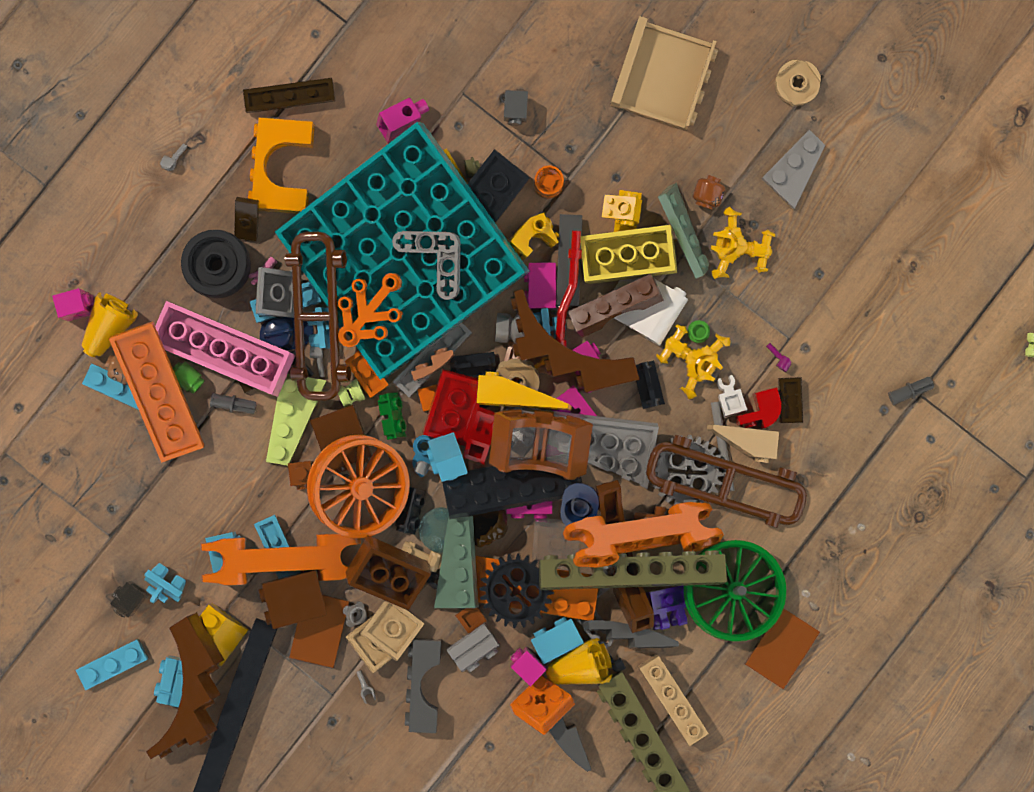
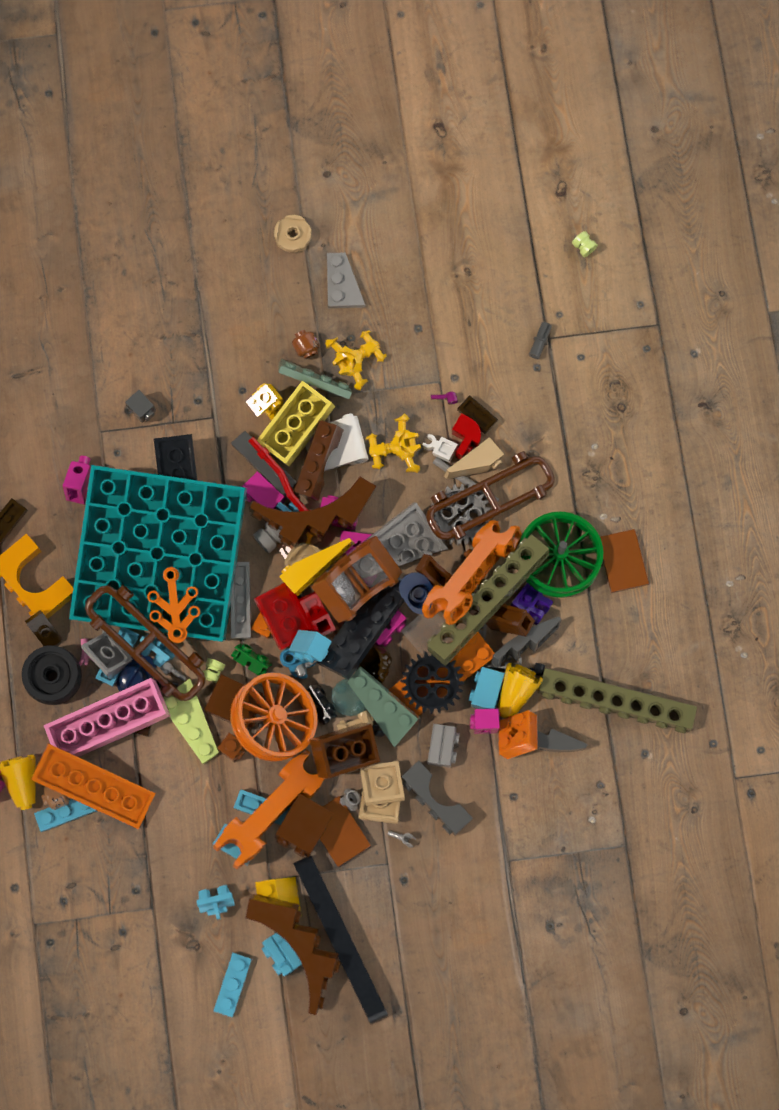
camera: 45 degrees left, 10 degrees down
clear smoke brick [110,581,149,618] -> none
bright green brick [173,361,205,394] -> none
dark grey axle [210,393,257,414] -> none
orange plate [345,351,389,398] -> none
light grey beam [392,231,460,300] -> none
nougat slope [411,347,454,381] -> none
black hinge [450,352,496,377] -> none
dark orange plate [455,607,487,634] -> none
olive plate [464,157,480,178] -> none
yellow tile [509,213,559,261] -> none
orange wheel [534,165,564,199] -> none
tan panel [610,16,718,130] -> none
black hinge [636,360,665,409] -> none
tan brick [638,654,709,746] -> none
bright green plate [687,320,710,343] -> none

